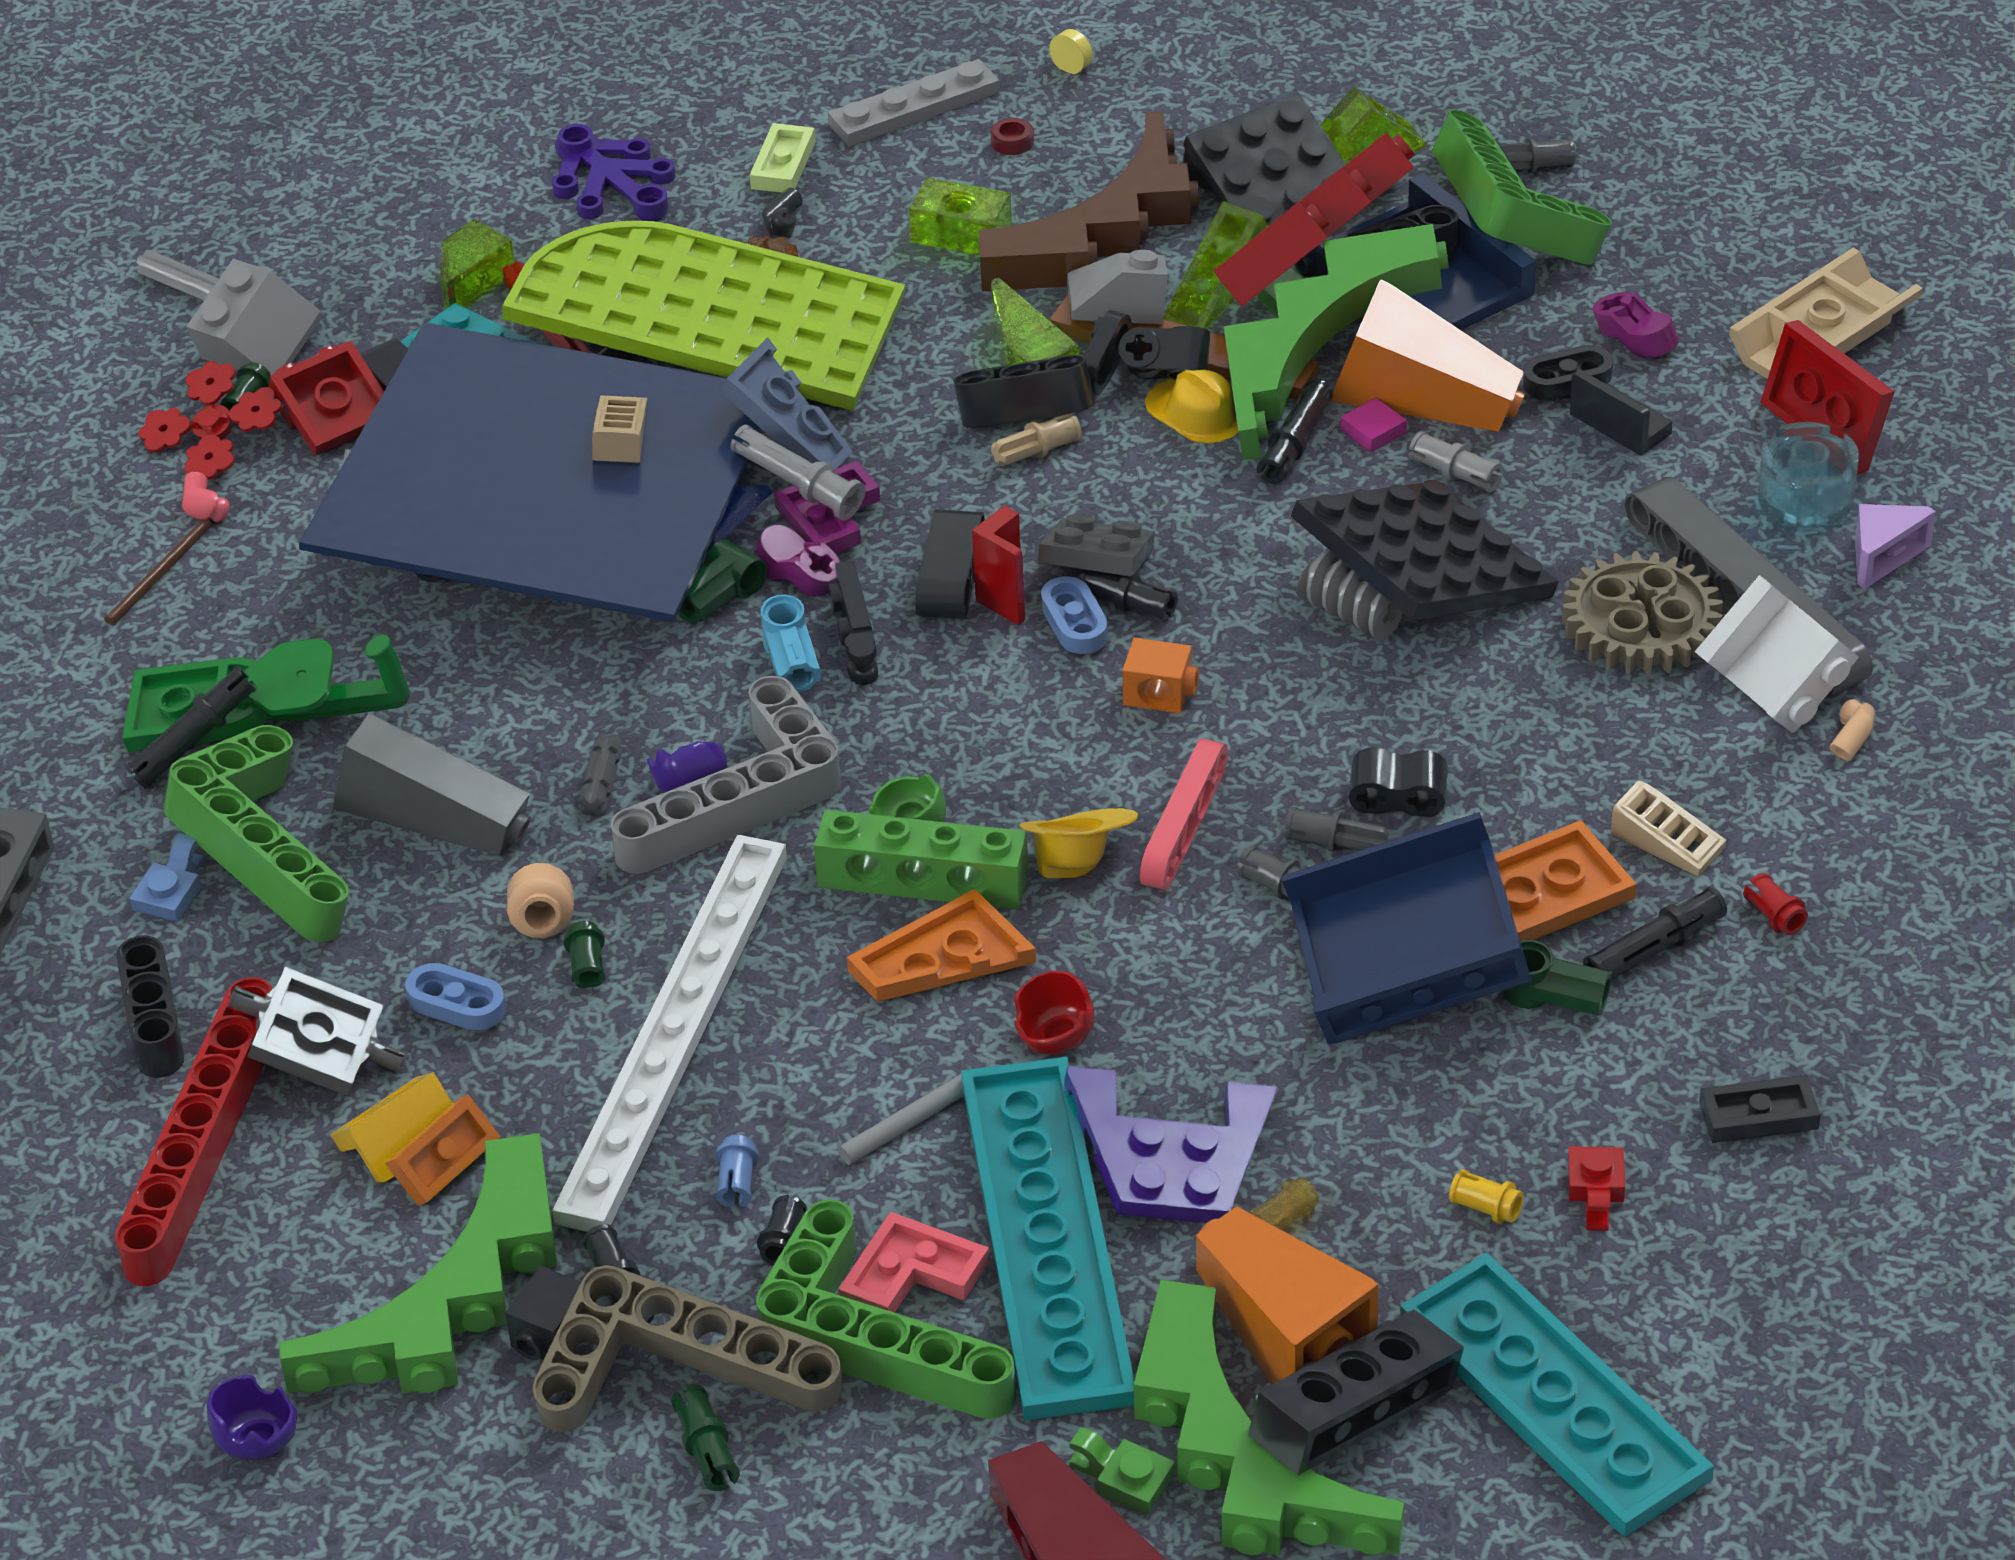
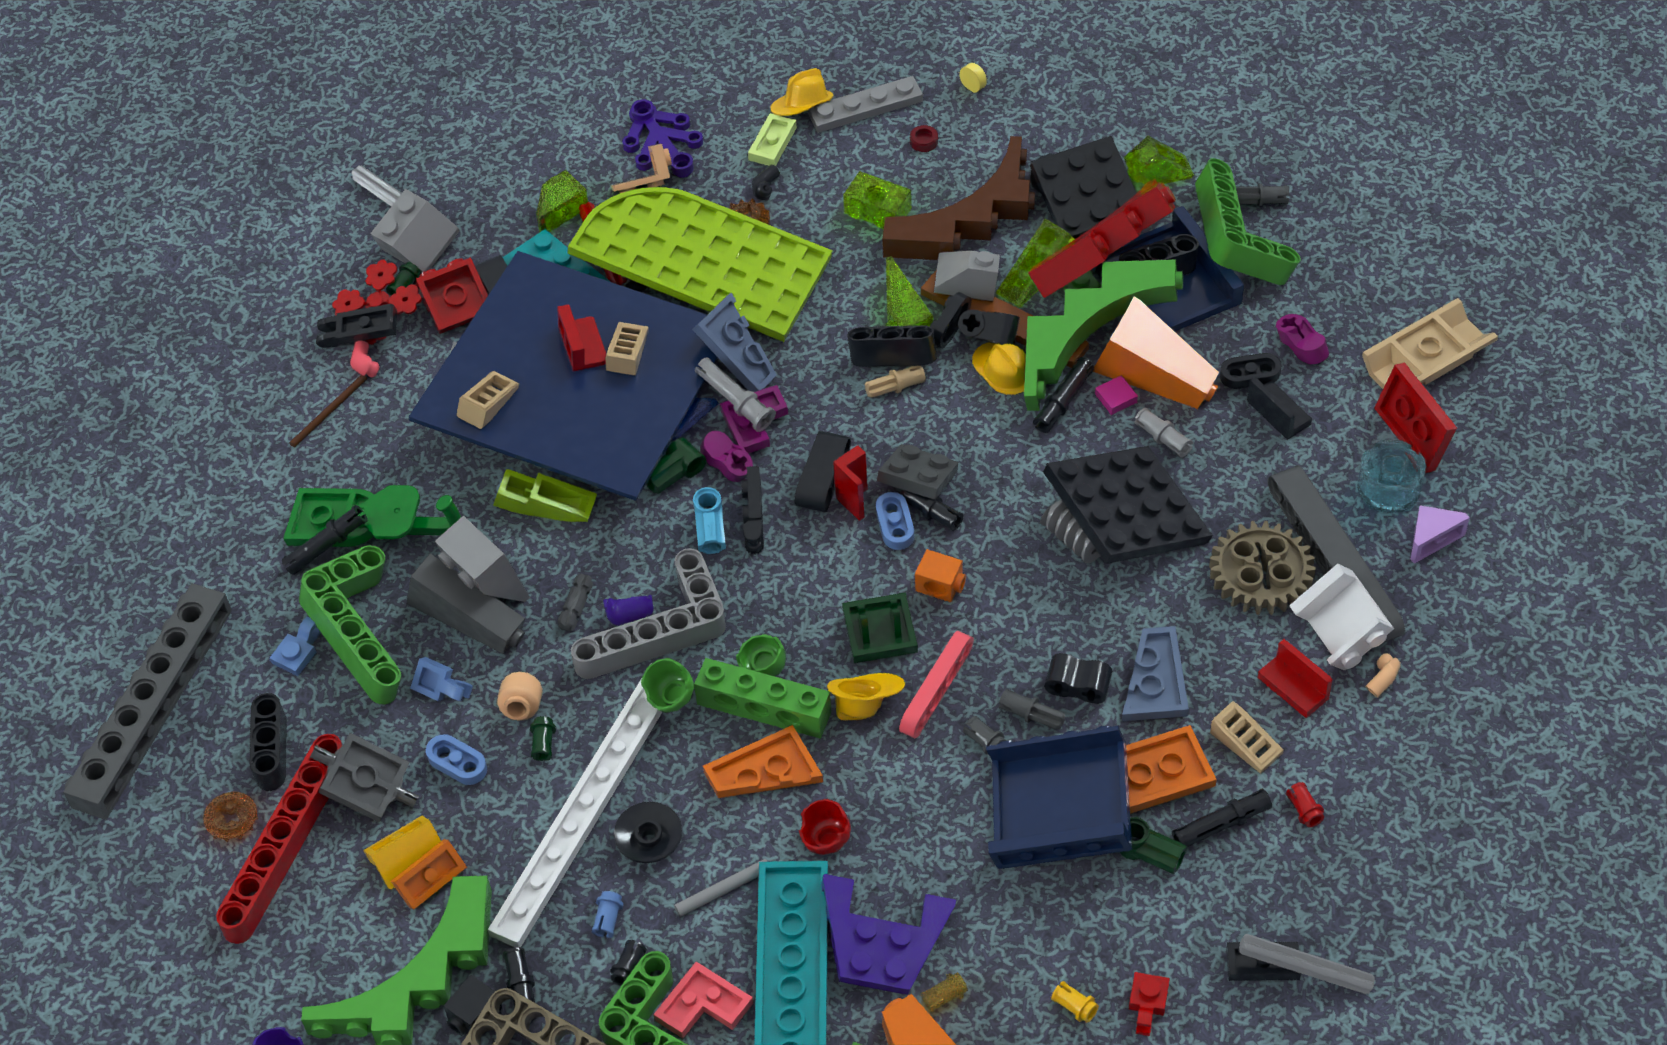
camera: 10 degrees right, 10 degrees up
none -> clear orange gear [203,792,258,843]
none -> black hinge [316,304,397,348]
none -> medium blue plate [410,657,473,701]
none -> light grey slope [435,515,530,602]
none -> tan slope [457,371,519,429]
none -> lime slope [493,468,597,522]
none -> red panel [557,304,606,371]
none -> light nougat bracket [611,144,672,193]
none -> black dish [614,802,682,863]
none -> bright green hair [641,658,694,713]
none -> yellow piece [770,68,833,116]
none -> dark green plate [842,593,918,663]
none -> sand blue wing [1122,626,1189,721]
none -> light grey axle [1239,934,1375,994]
none -> red panel [1257,639,1332,718]

